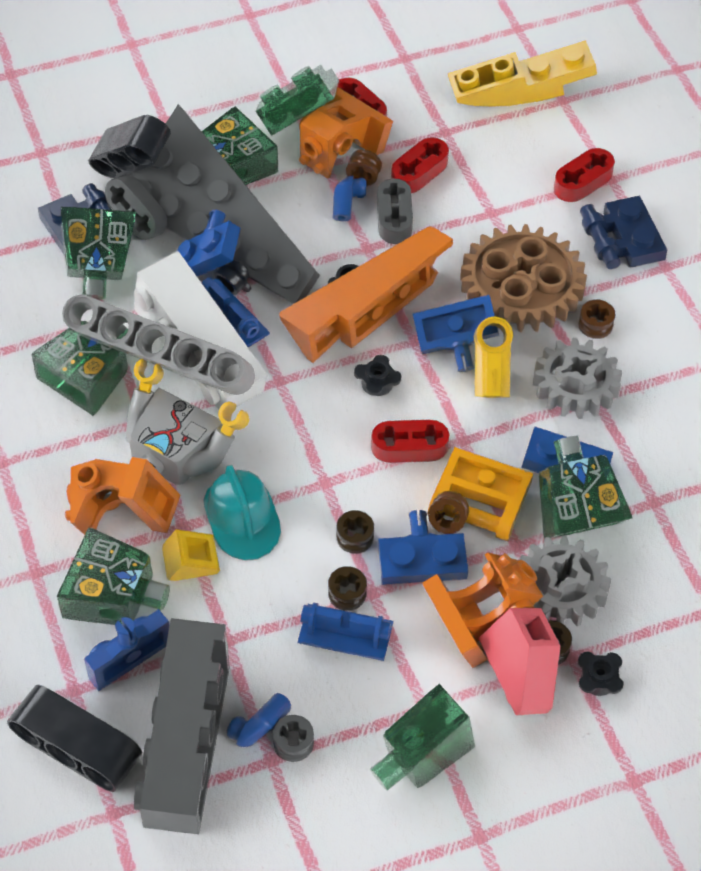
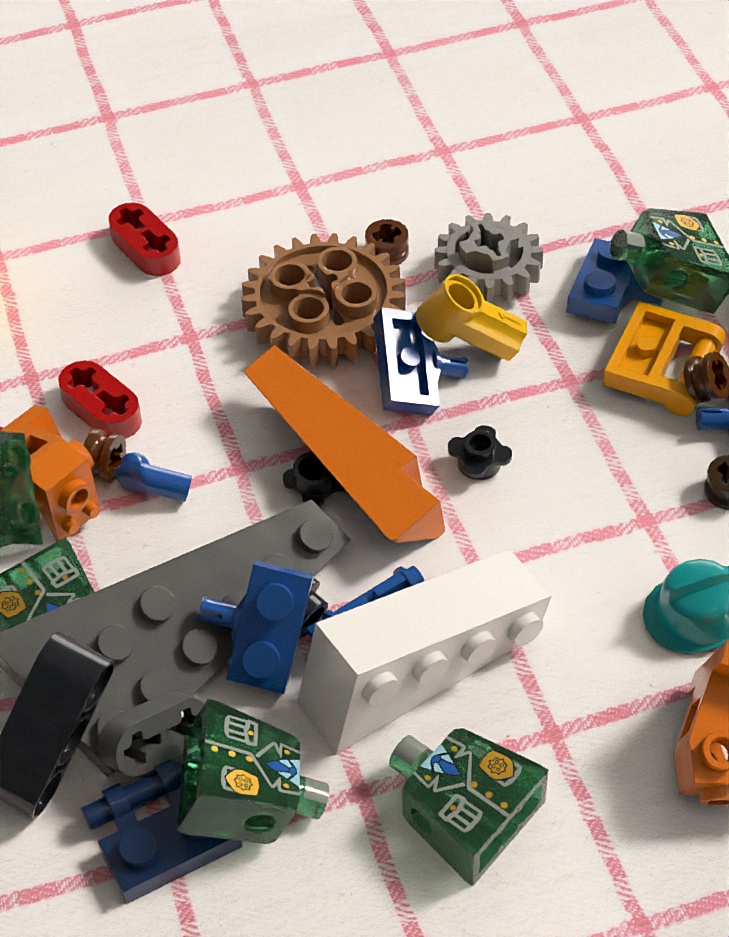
camera: 85 degrees left, 5 degrees down
light grey beam [62,295,255,395] -> none
light grey torso [126,359,249,485] -> none
red beam [371,419,449,463] -> none
dark grey beam [377,178,413,244] -> none
dark blue plate [580,195,668,269] -> none

